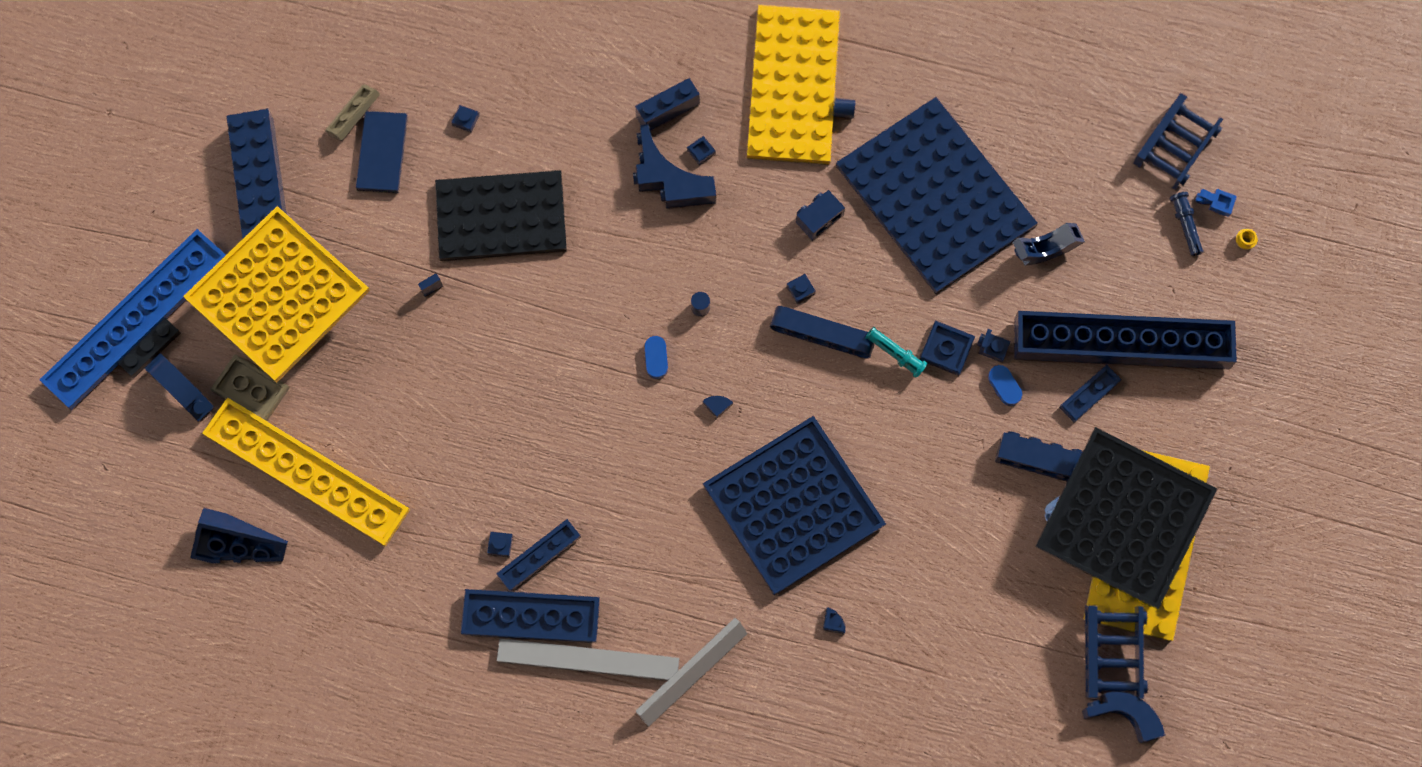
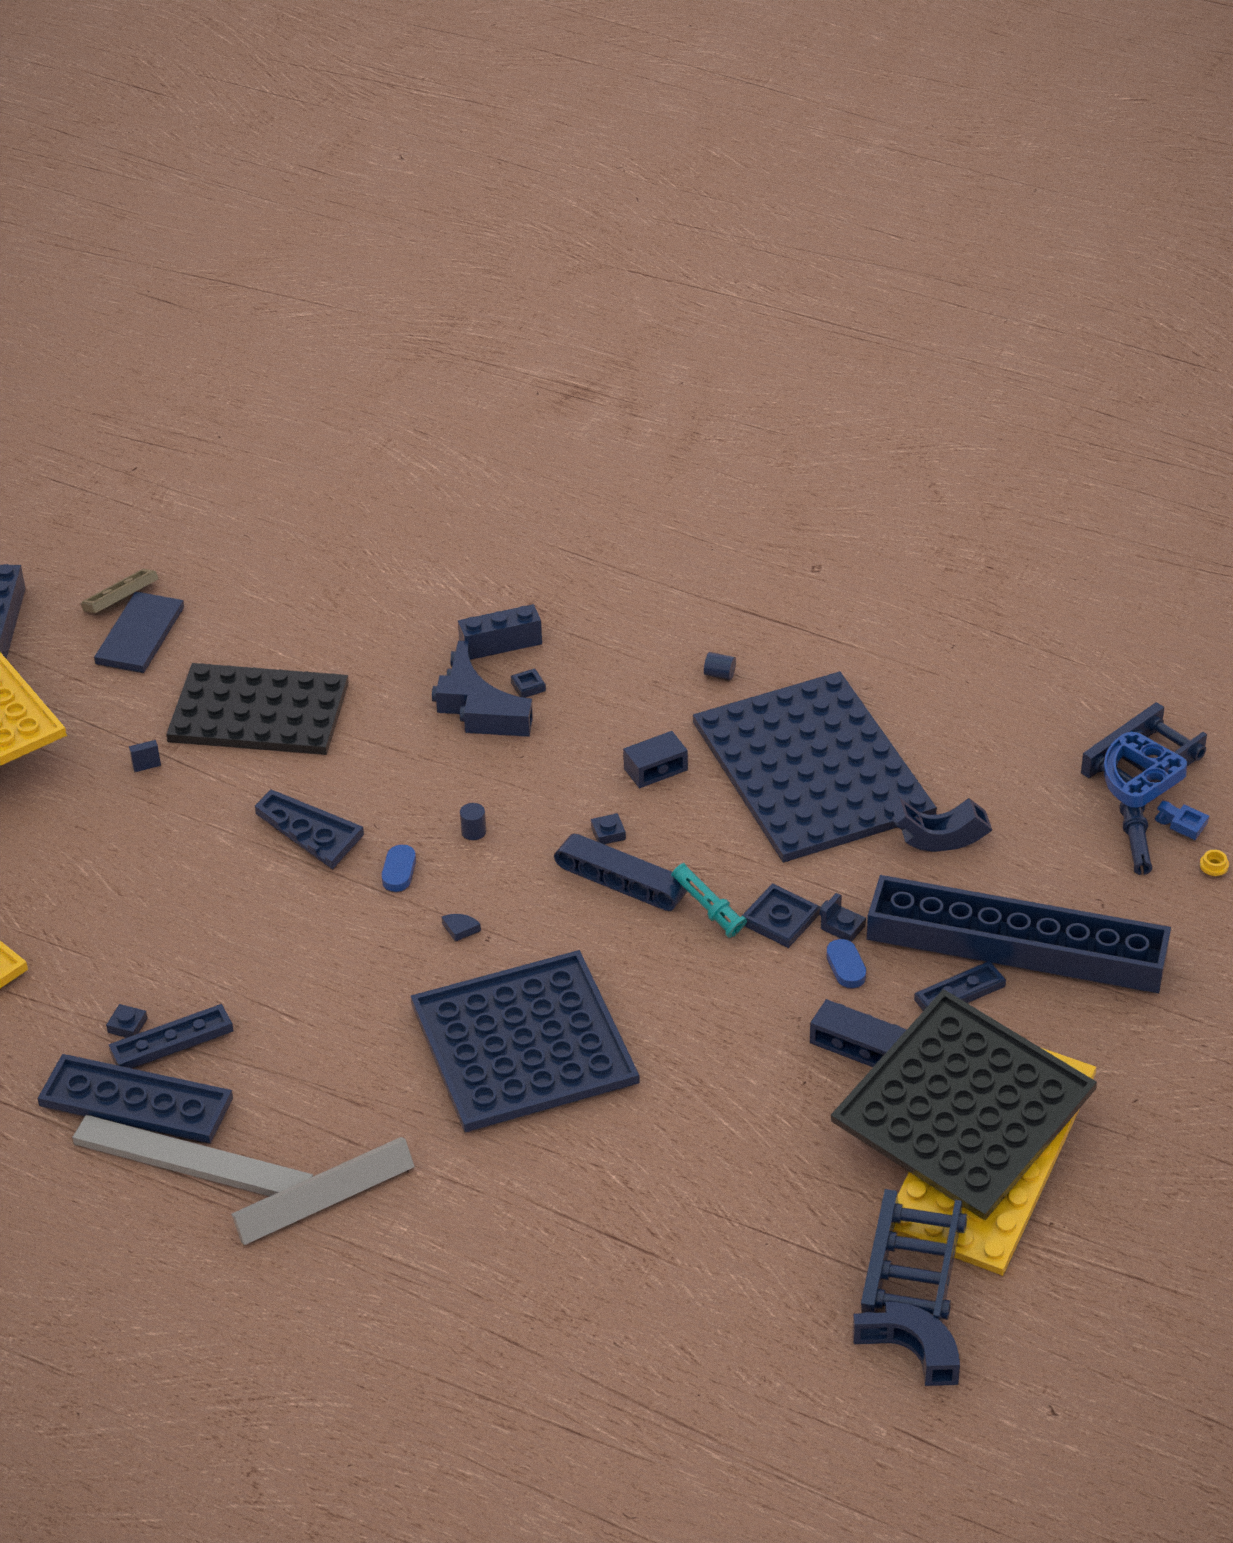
camera: 15 degrees right, 30 degrees down
dark blue plate [451,105,480,133] -> none
yellow plate [747,5,840,164] -> none
dark blue tile [823,607,846,634] -> none
none -> dark blue wing [255,789,364,870]
none -> blue beam [1104,732,1187,808]

